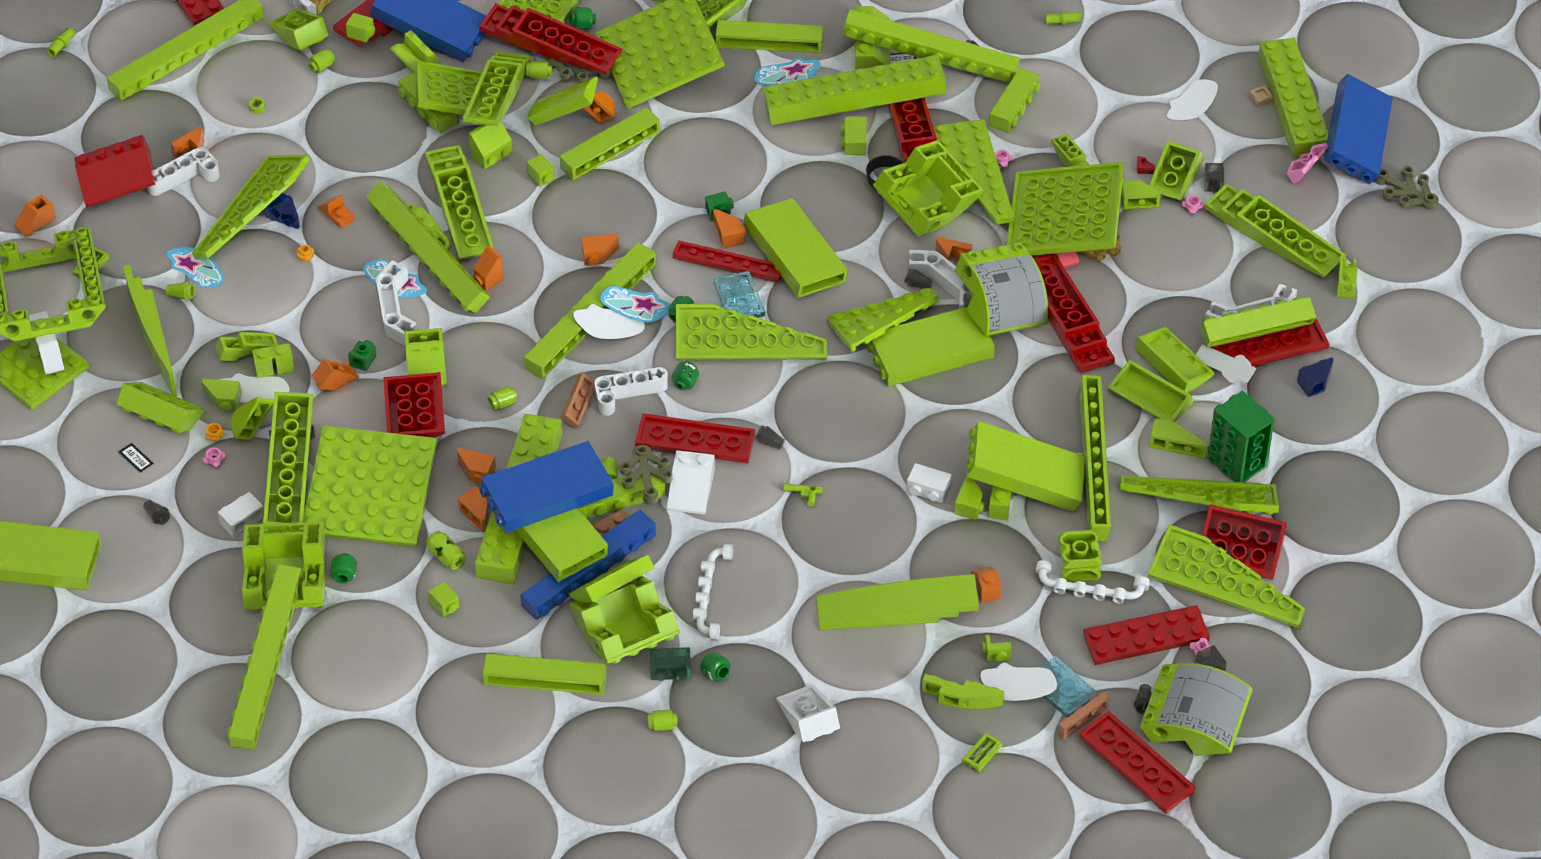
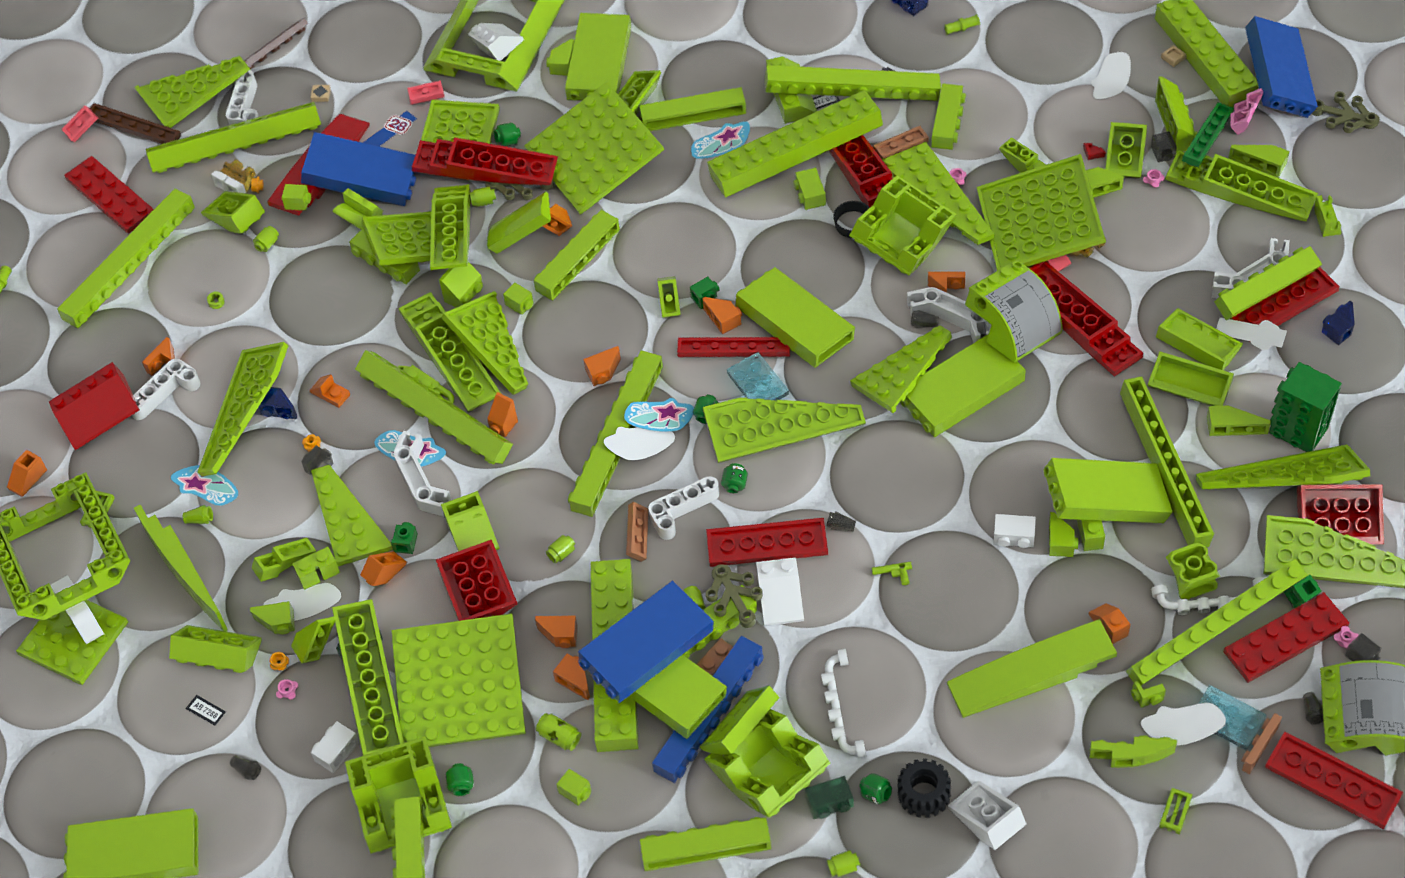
camera: 10 degrees left, 5 degrees up
none -> light orange plate [251,176,264,194]
none -> clear smoke bracket [301,446,334,475]
none -> lime wing [311,465,393,567]
none -> lime wing [442,291,528,395]
none -> lime slope [657,276,680,317]
none -> nougat plate [874,126,929,159]
none -> black tyre [897,759,951,818]
none -> lime brick [1126,559,1307,686]
none -> lime slope [1155,76,1198,153]
none -> green plate [1182,102,1234,168]
none -> lime slope [1228,145,1290,178]
none -> green brick [1284,575,1322,608]

